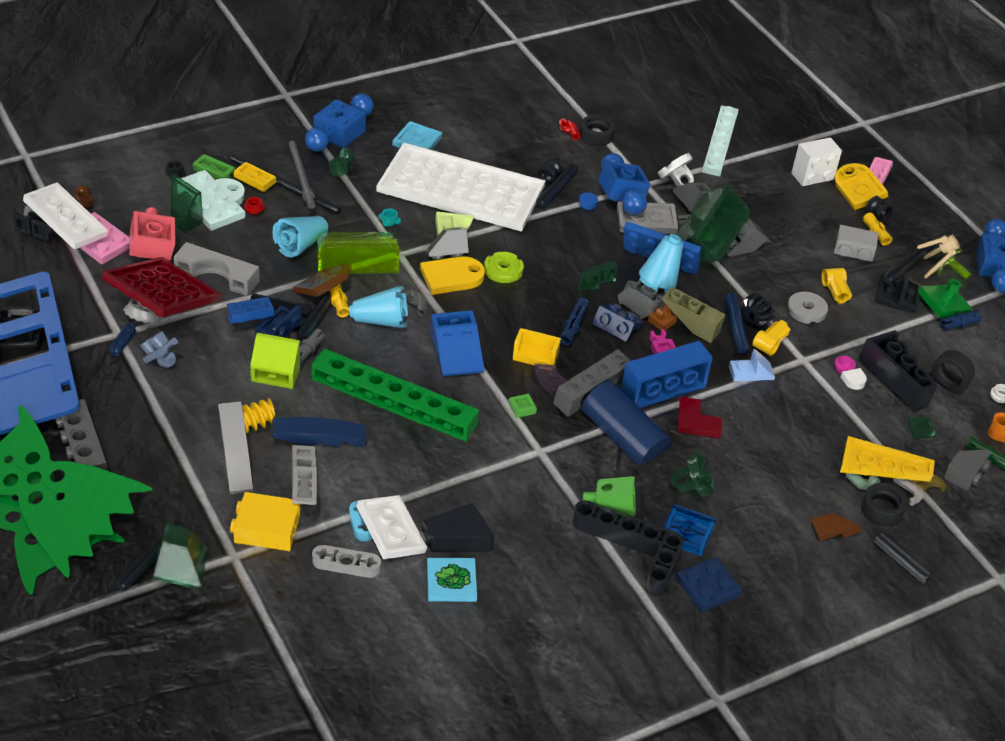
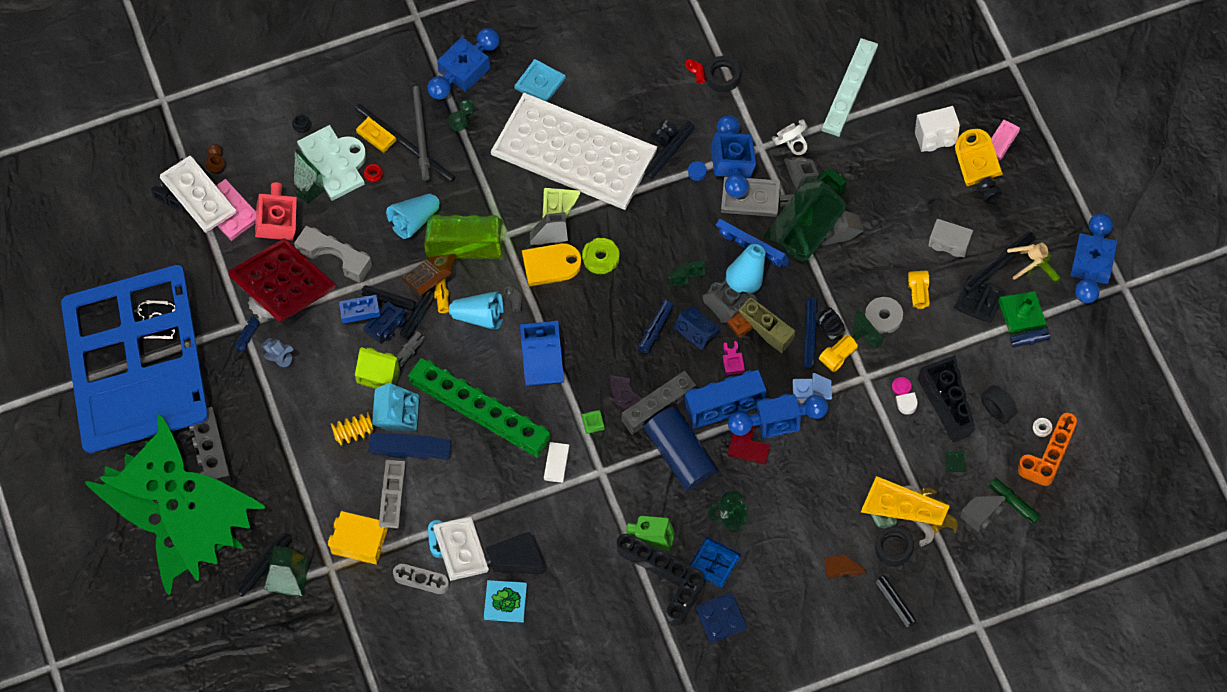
camera: 15 degrees right, 20 degrees up
bright green tile [192,154,235,180] -> none
light grey slope [218,401,253,494] -> none
teal plate [378,208,401,227] -> none
yellow panel [513,328,561,370] -> none
yellow pin [863,213,892,246] -> none
none -> medium azure slope [372,383,419,431]
none -> white tile [544,442,569,483]
none -> blue brick [728,394,828,439]
none -> clear green slope [852,309,882,349]

